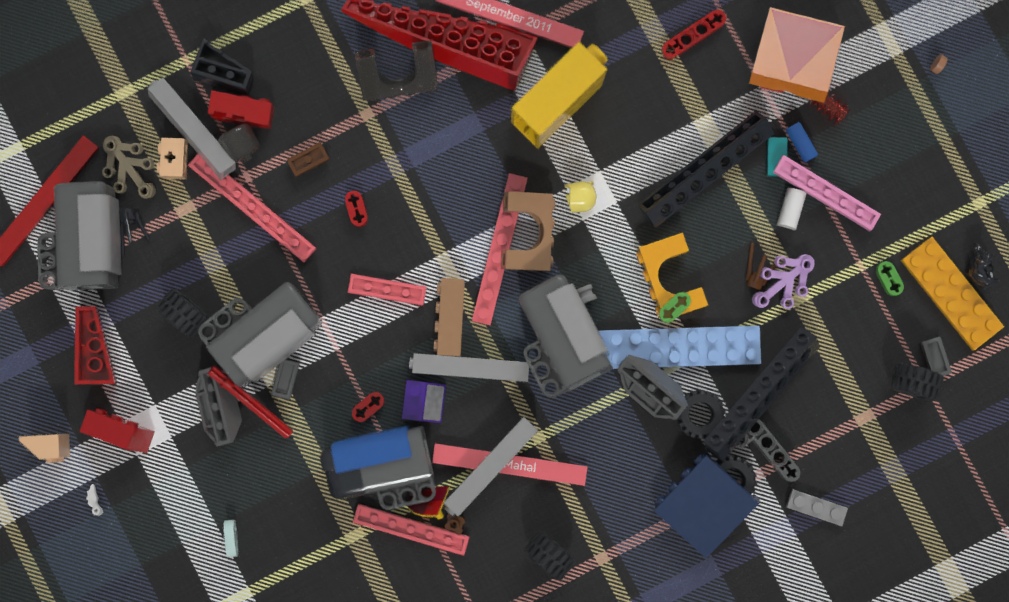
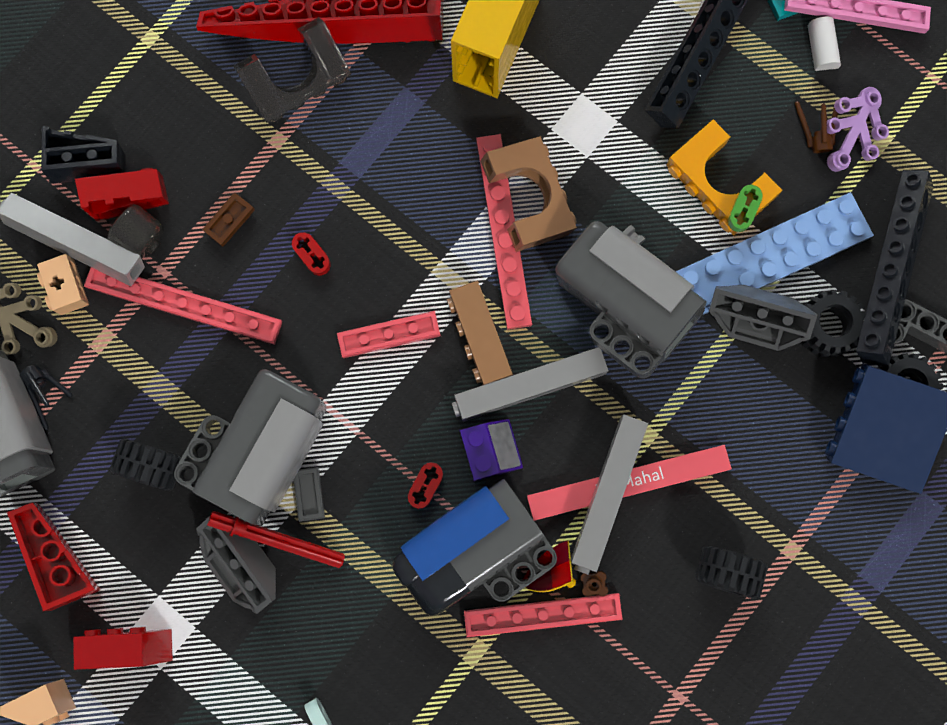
camera: 20 degrees left, 5 degrees down
light yellow helmet [565,181,597,213] -> none

